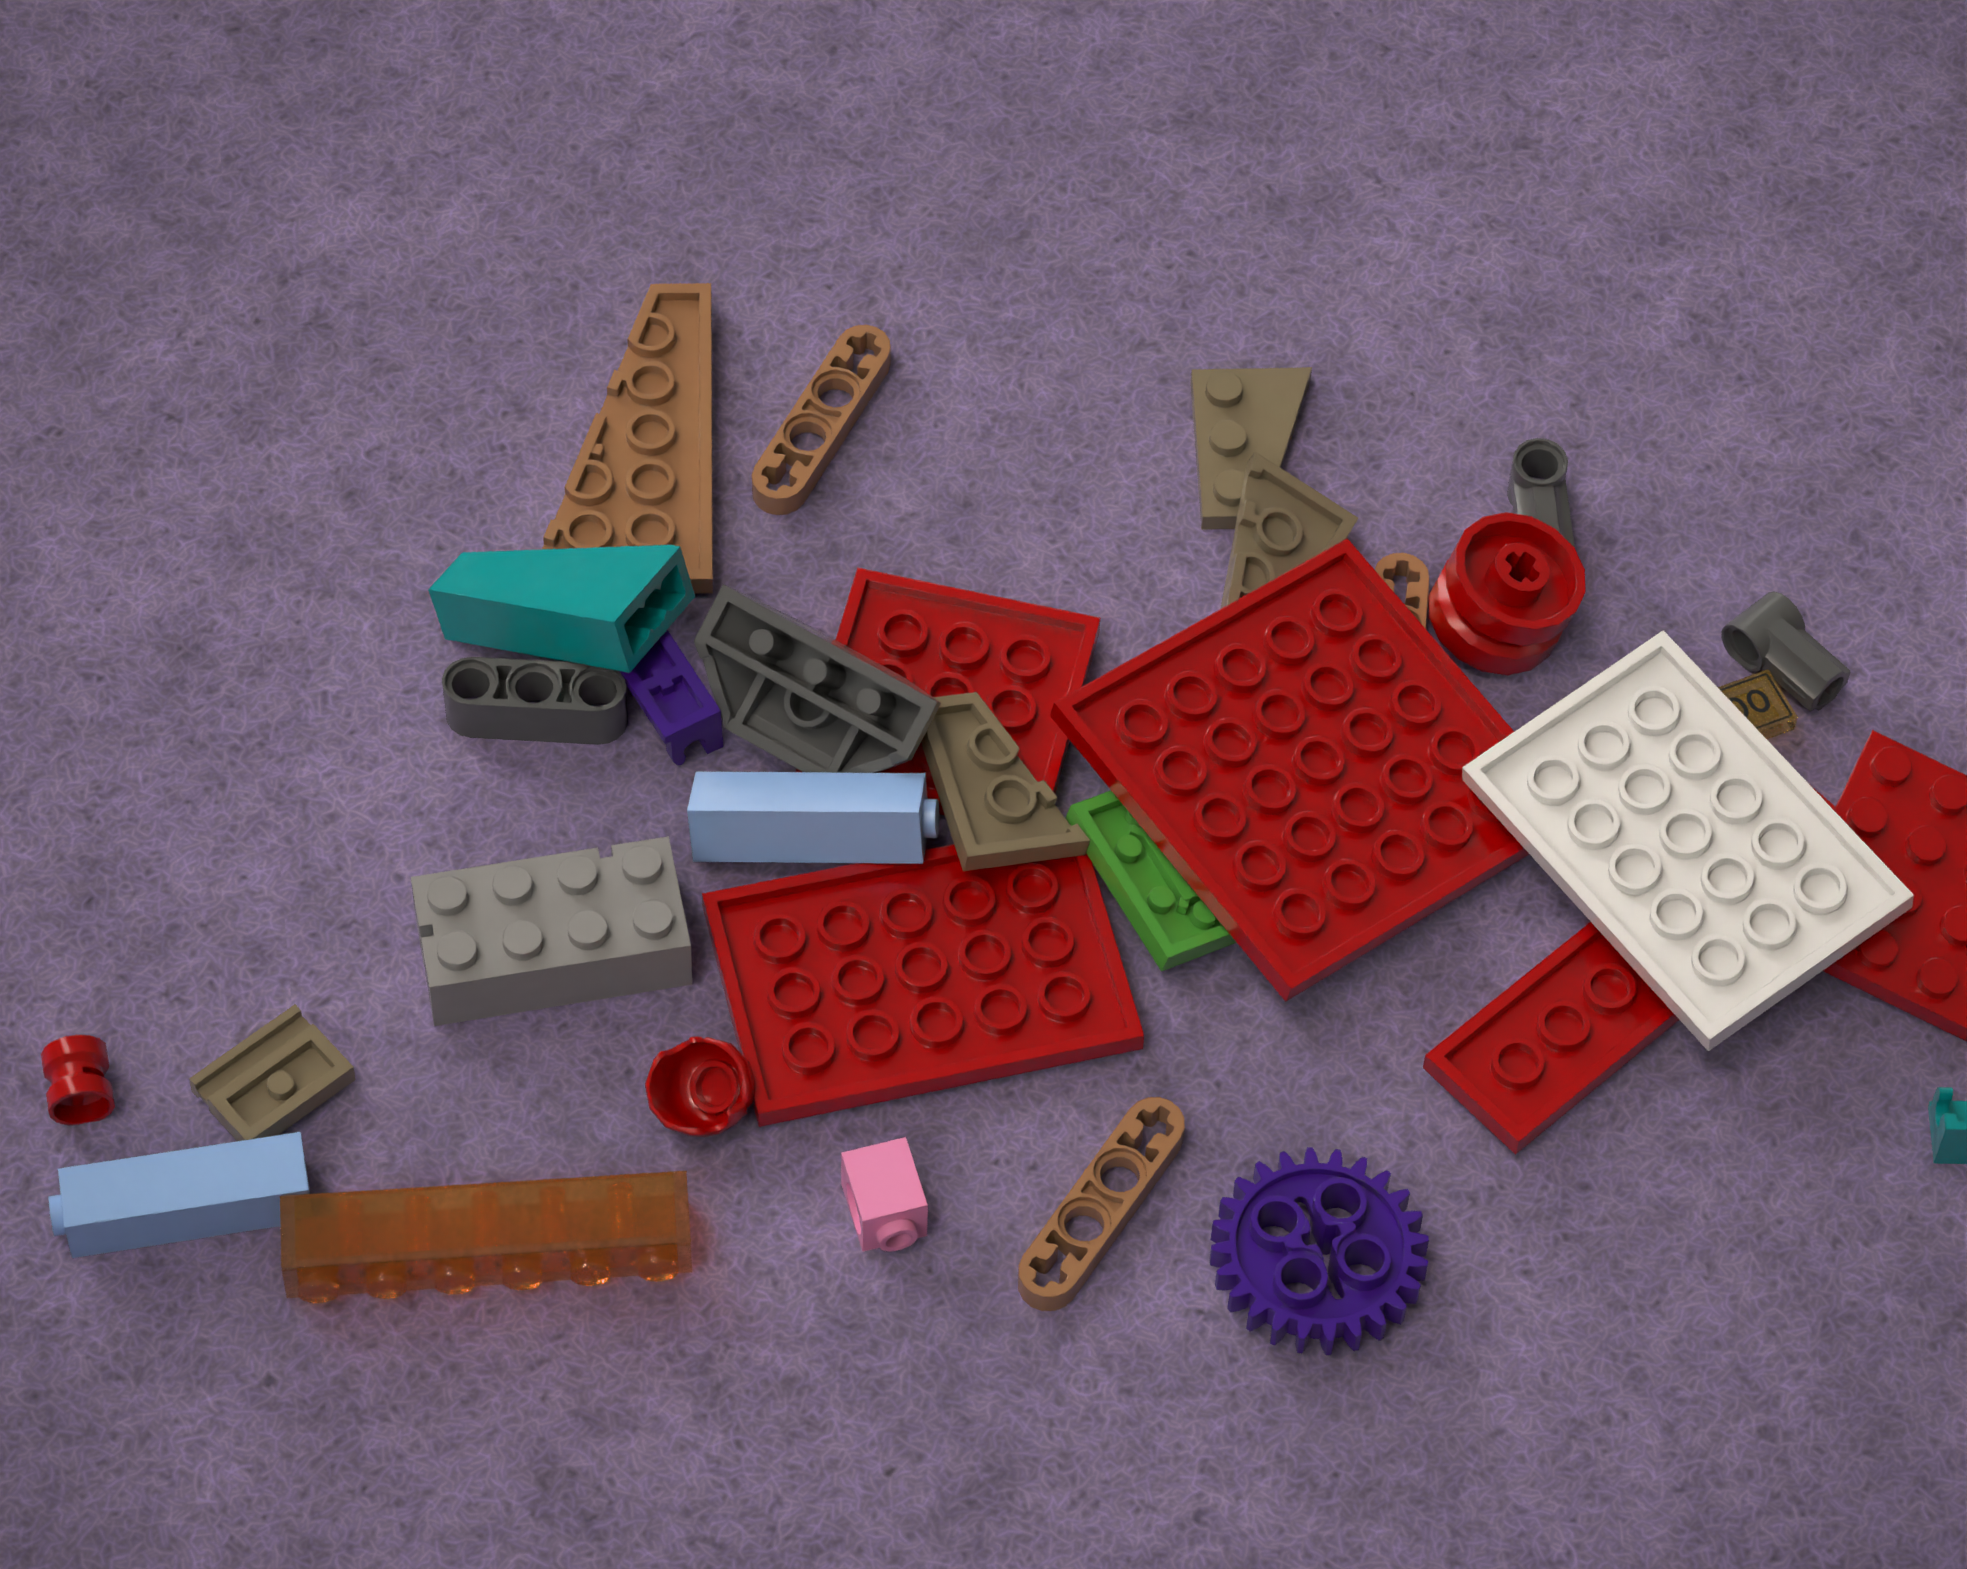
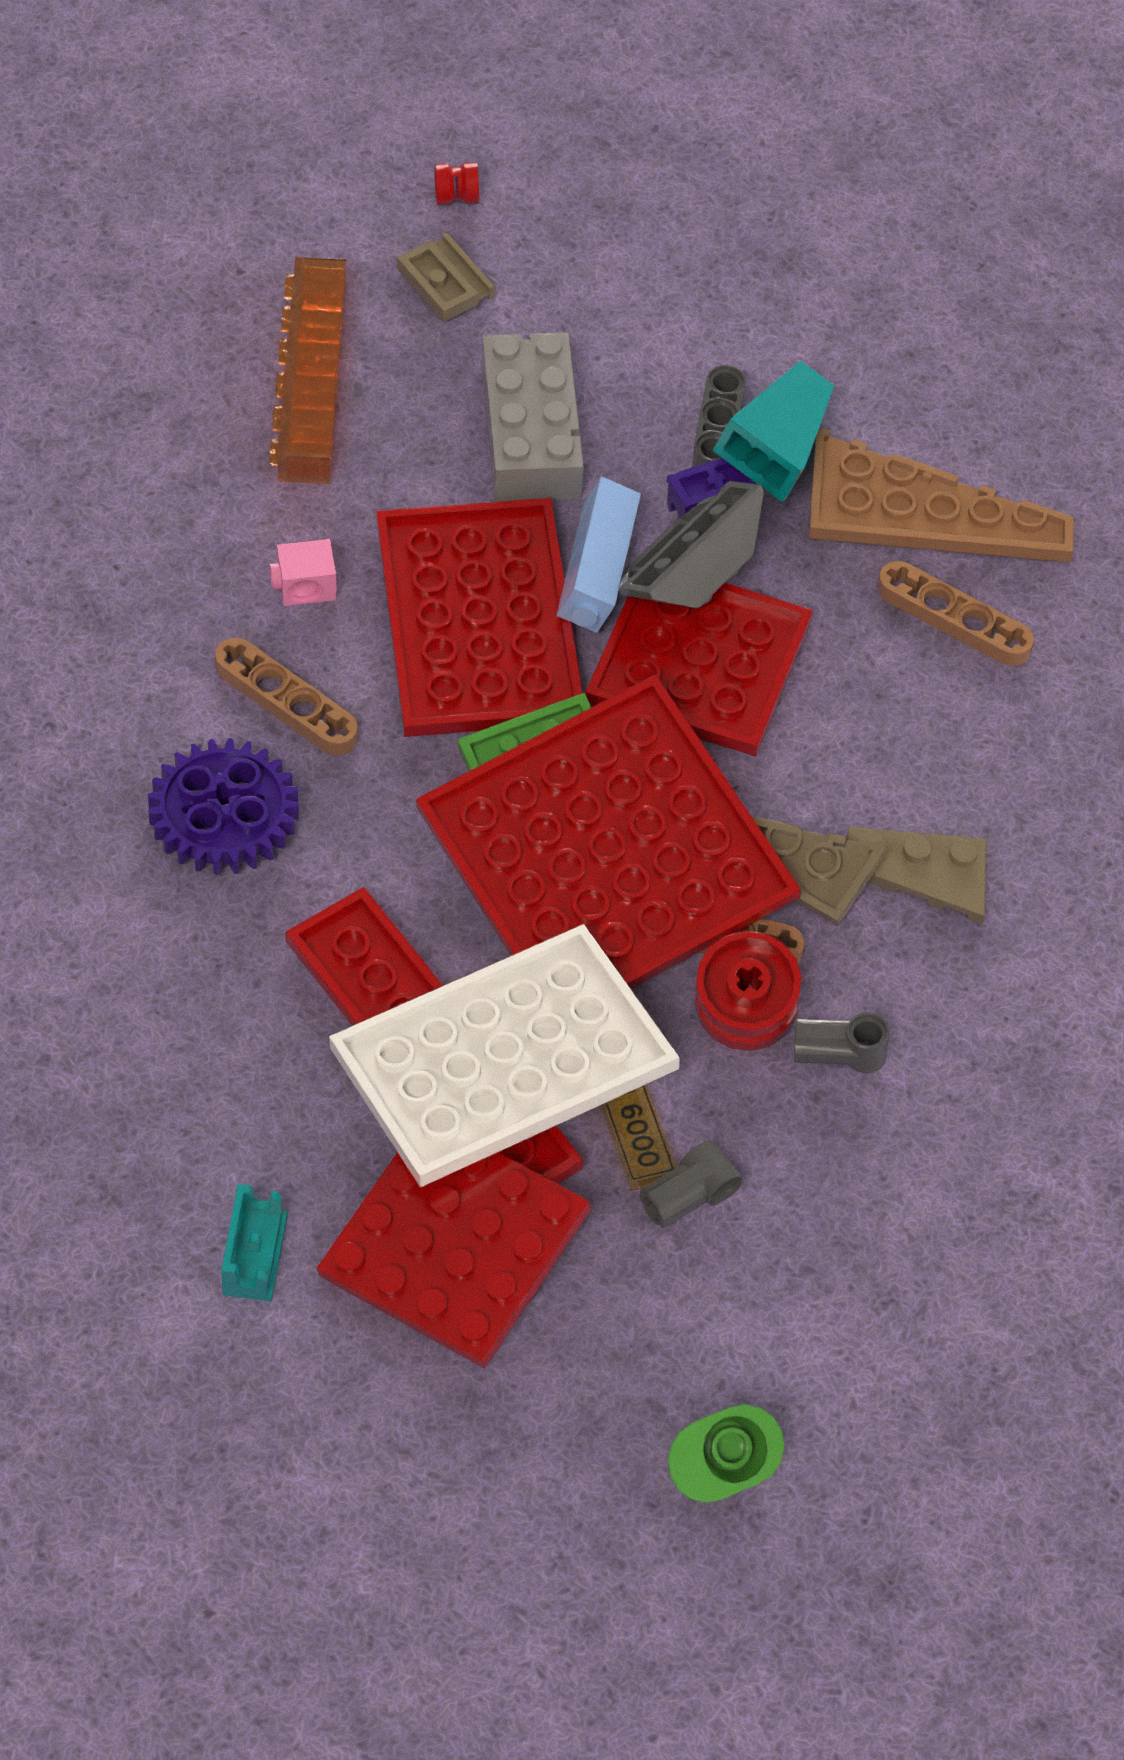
camera: 95 degrees right, 0 degrees up
light blue brick [48,1132,314,1258] -> none
red hair [645,1036,755,1137] -> none
dark tan wing [921,692,1090,871] -> none

